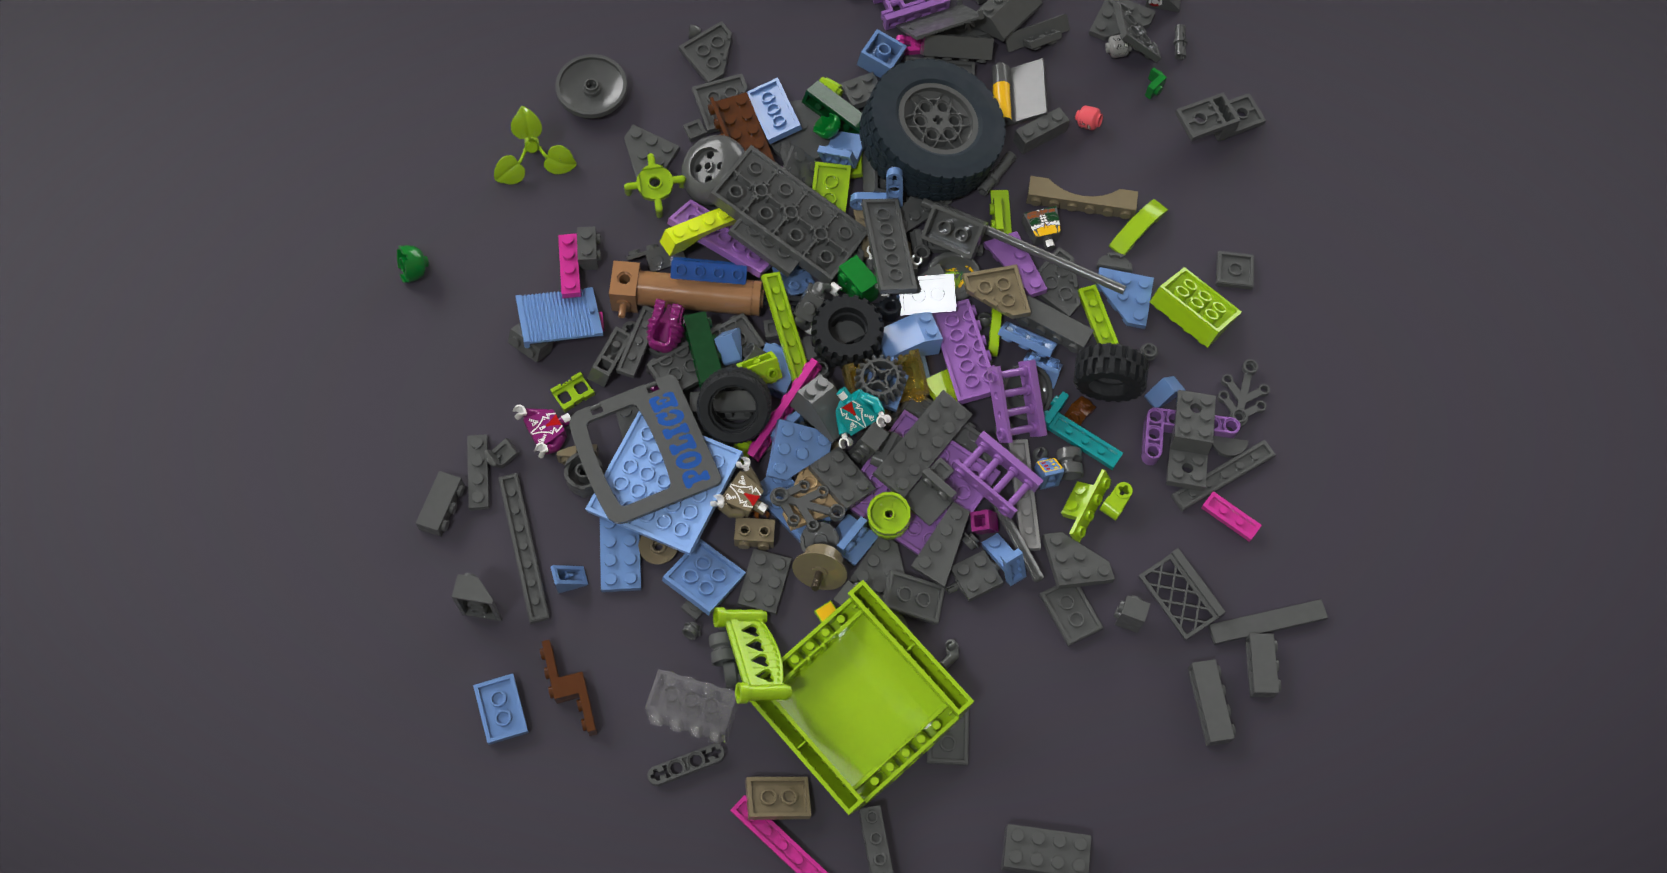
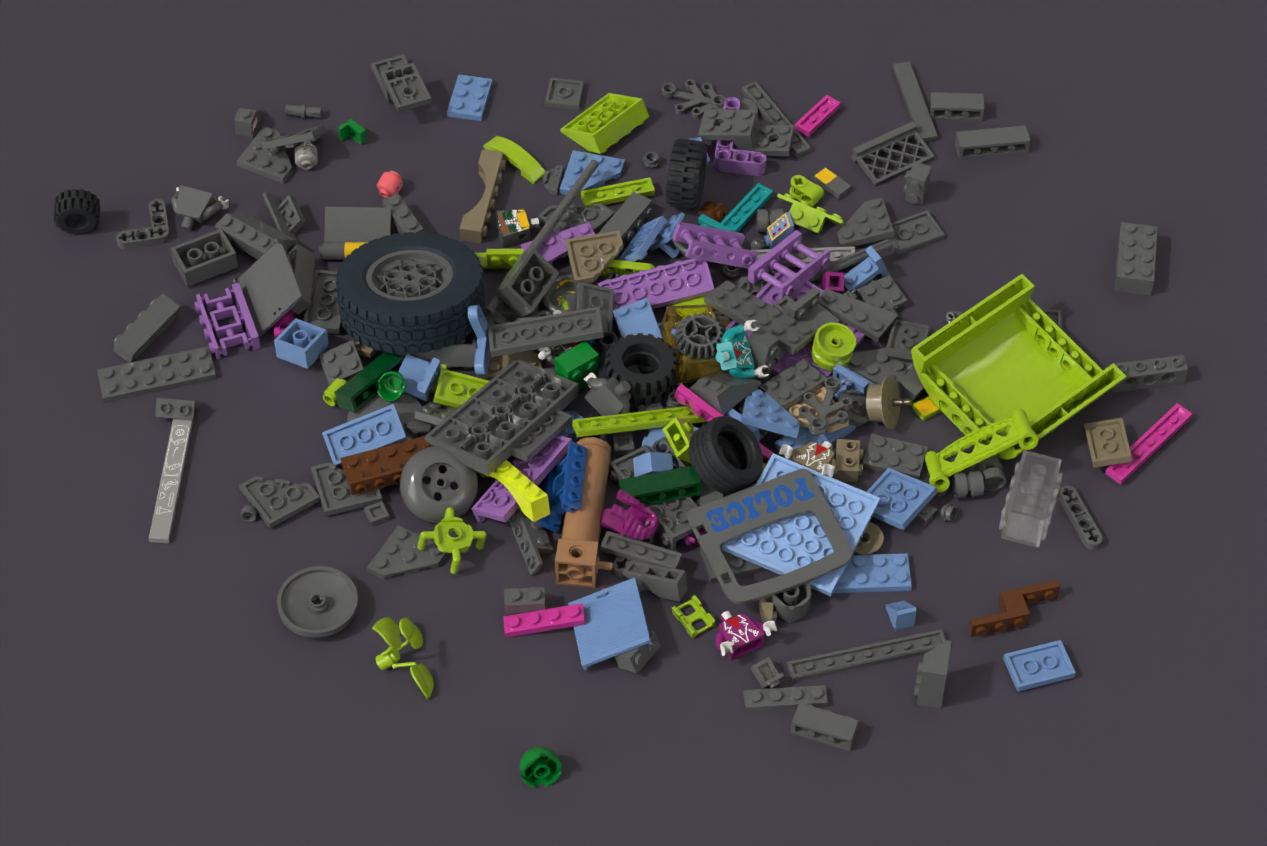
camera: 85 degrees left, 15 degrees down
none -> medium blue plate [447,74,493,121]
none -> dark grey tile [813,167,851,199]

